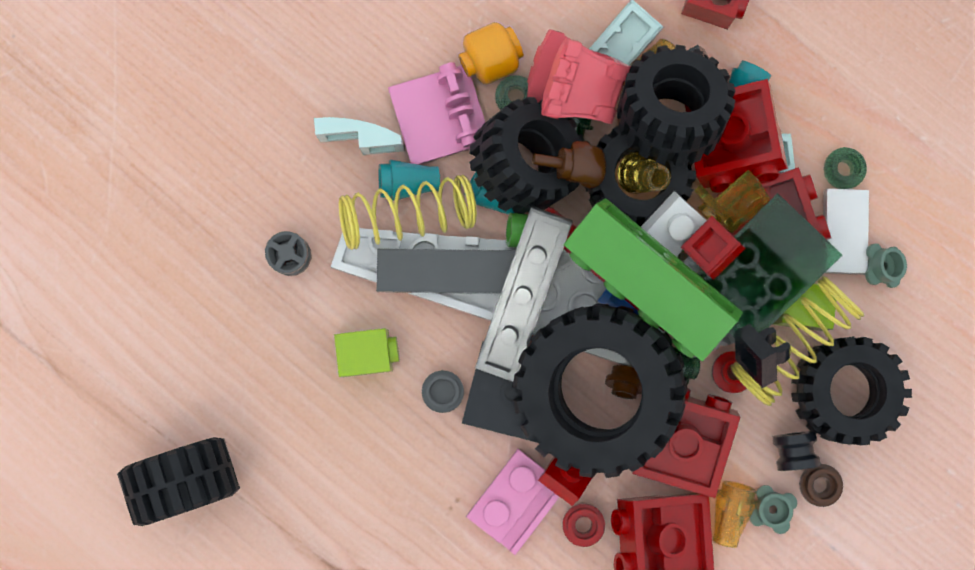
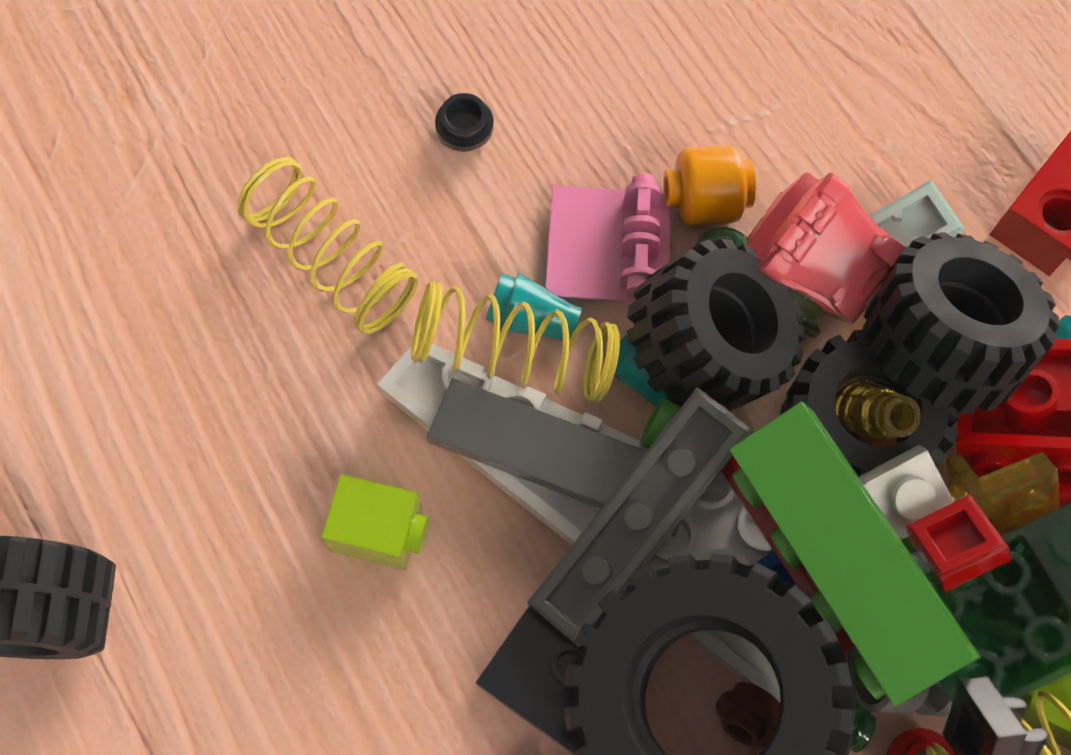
camera: 20 degrees right, 15 degrees down
dark grey wheel [265,231,312,276] -> none
light aqua slope [314,117,404,155] -> none
dark grey plate [422,370,464,413] -> none
reddish brown piece [532,140,606,188] -> none
none -> light yellow piece [237,157,418,334]
none -> black plate [435,93,494,152]

